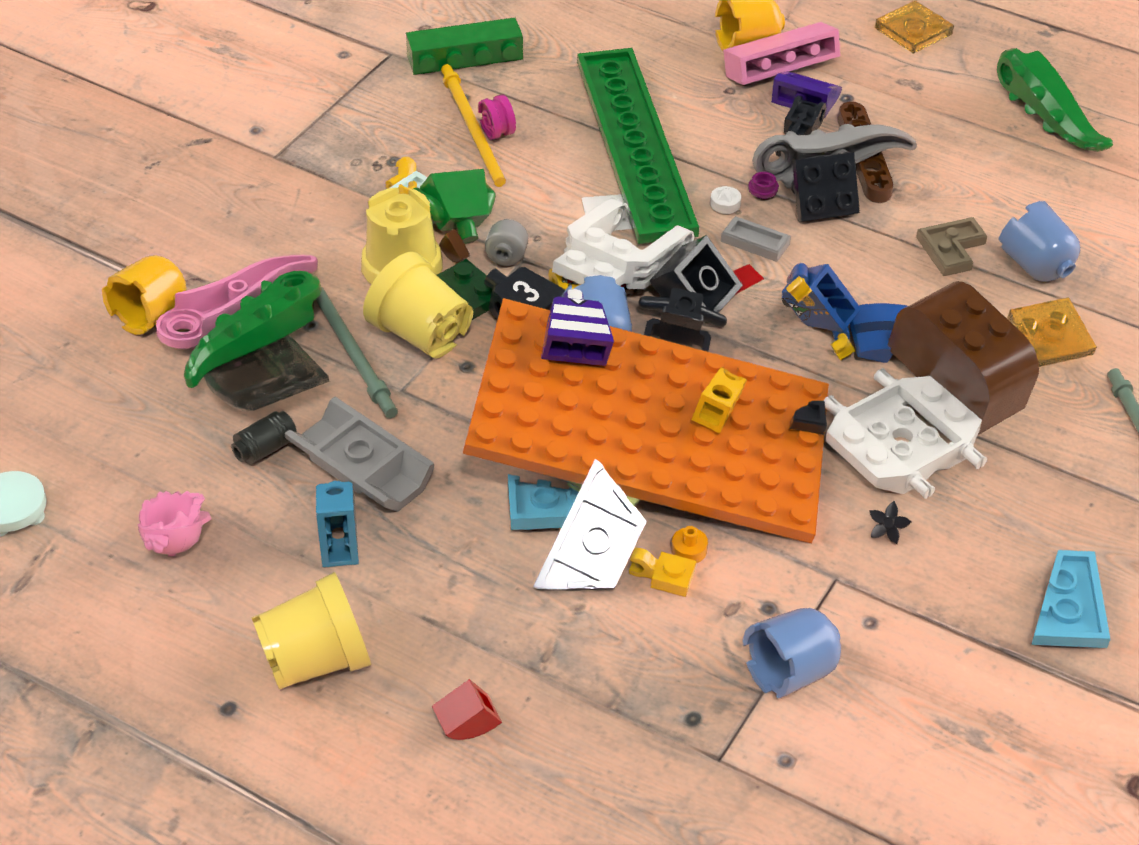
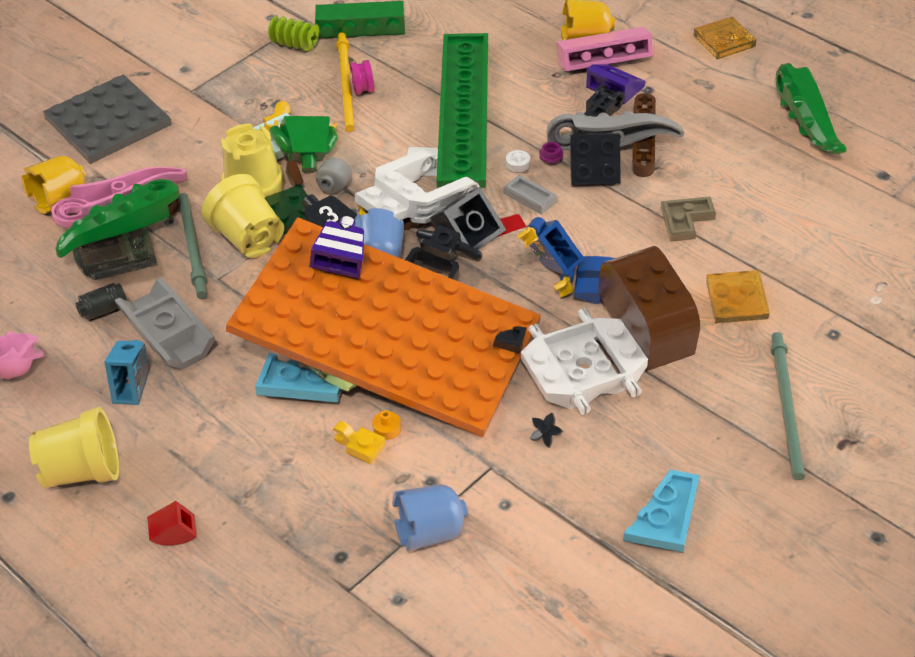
camera: 15 degrees right, 0 degrees up
wing [533,459,647,590] -> none
yellow leg [691,367,747,433] -> none
medium blue cylinder [999,201,1081,282] -> none
none -> dark grey plate [43,74,172,164]
none -> lime piece [268,15,319,52]

